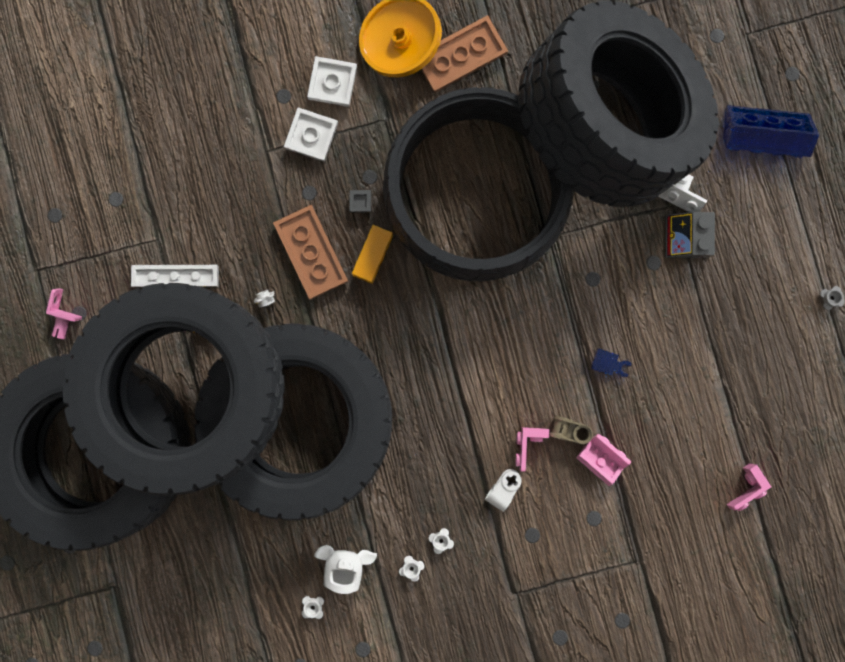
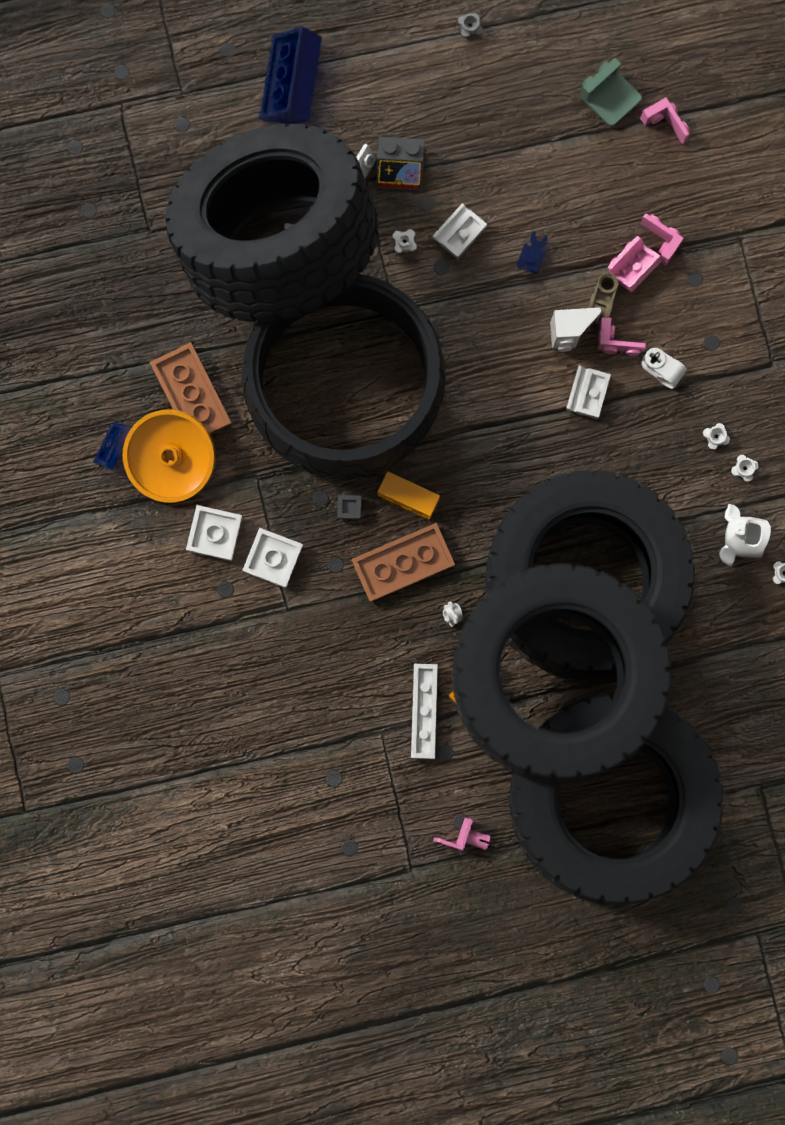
camera: 90 degrees left, 5 degrees down
none -> white plate [393,229,417,253]
none -> white plate [432,203,487,259]
none -> white slope [550,307,601,352]
none -> white plate [566,365,611,419]
none -> sand green bracket [580,58,642,127]
none -> bright pink bracket [641,214,684,266]

